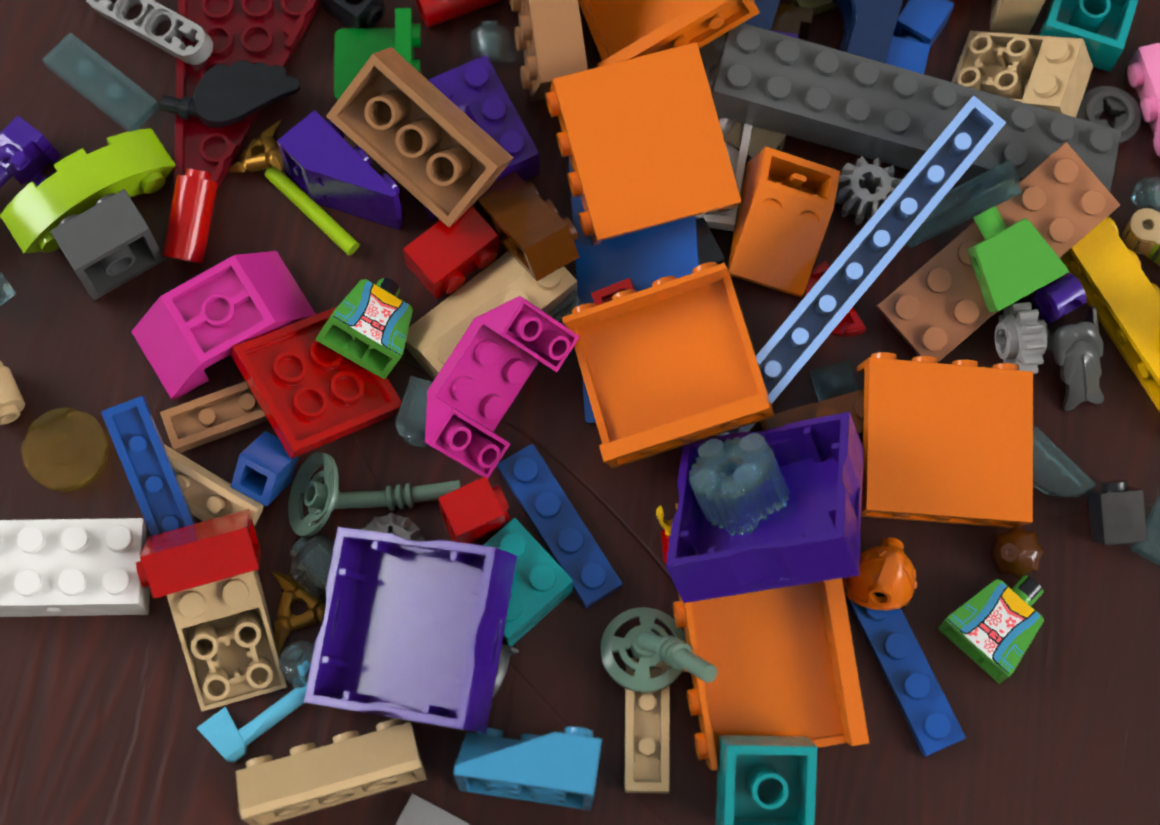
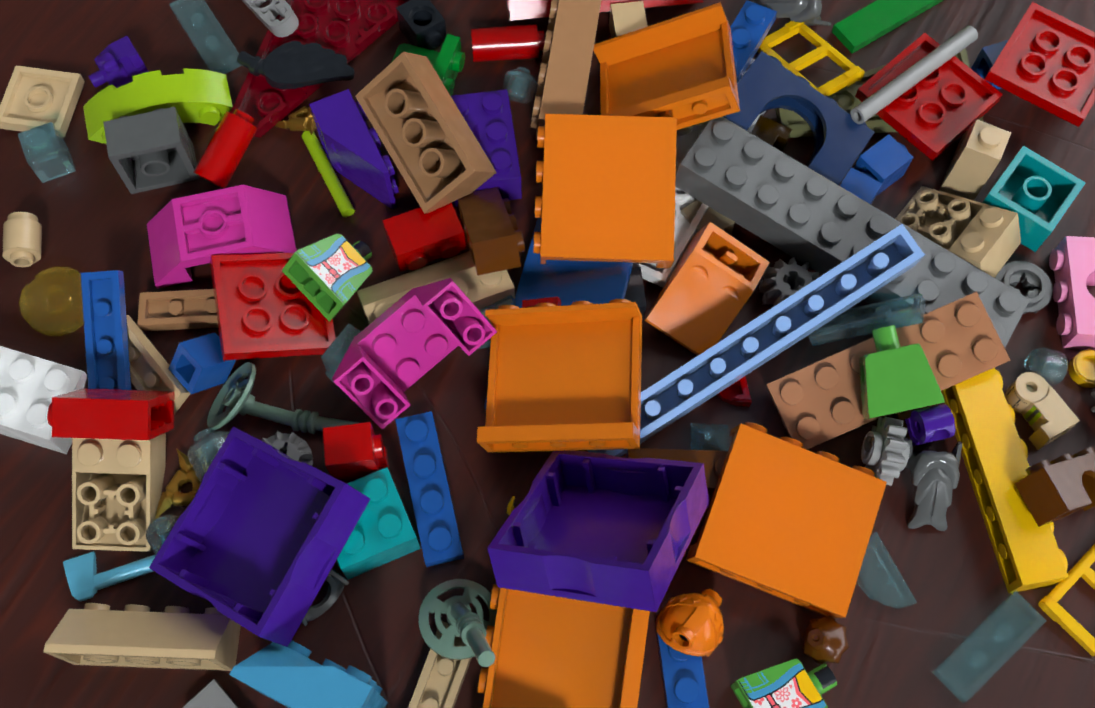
camera: 20 degrees right, 5 degrees down
clear light blue brick [689,433,789,536] -> none
black brick [1087,480,1147,545] -> none

